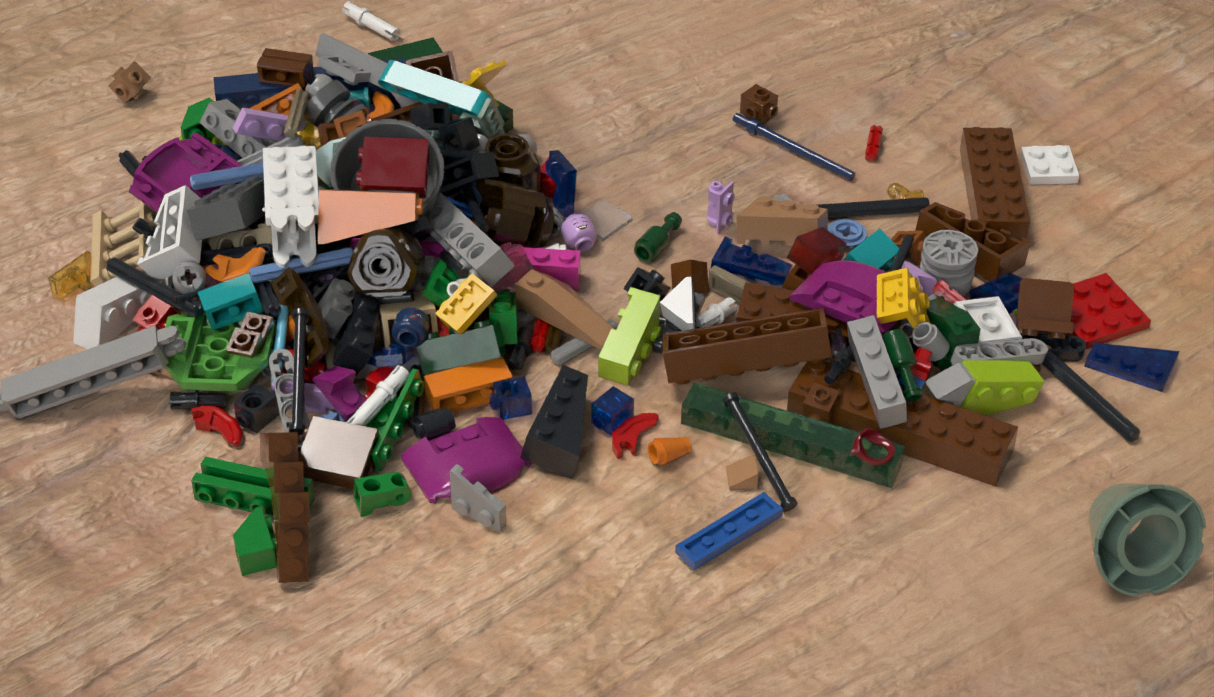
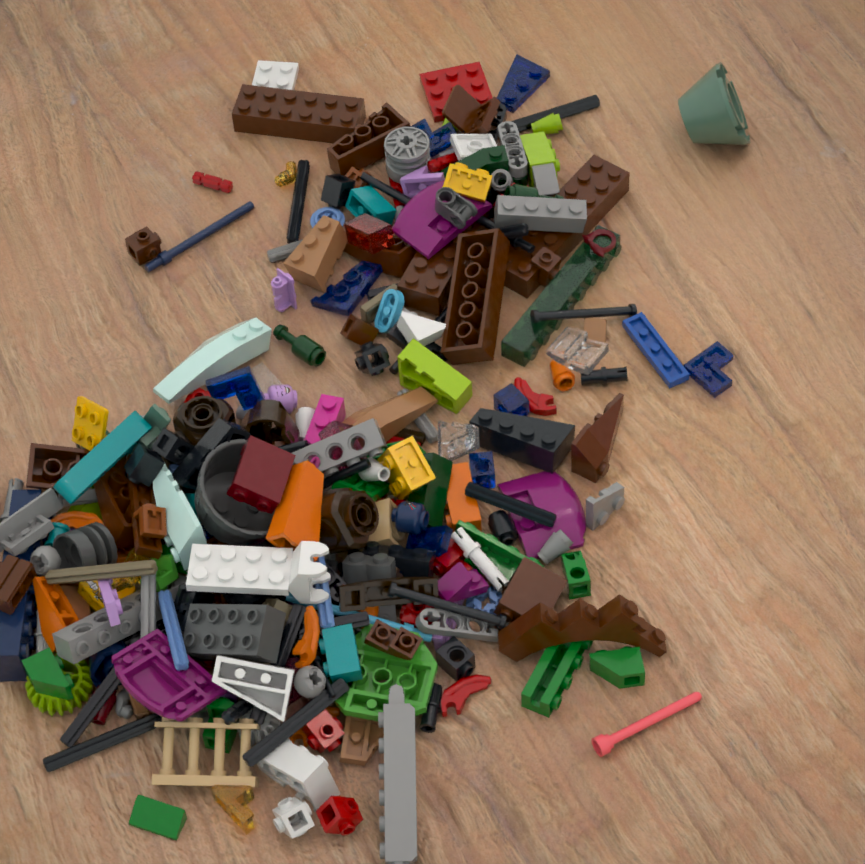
camera: 75 degrees left, 10 degrees up
none -> green slope [129,795,187,841]
none -> light aqua wedge [153,317,272,404]
none -> white brick [272,797,315,839]
none -> red brick [316,796,364,835]
none -> black brick [321,174,356,209]
none -> medium azure plate [374,289,404,334]
none -> dark grey piece [435,187,478,229]
none -> clear wing [438,420,480,461]
none -> black axle [465,482,557,527]
none -> lime cone [531,113,563,134]
none -> light grey cone [537,529,573,564]
none -> clear slope [546,327,609,375]
none -> reddish brown wedge [571,393,624,483]
none -> black pin [580,366,628,385]
none -> coral piece [591,692,702,757]
none -> clear blue plate [683,341,733,398]

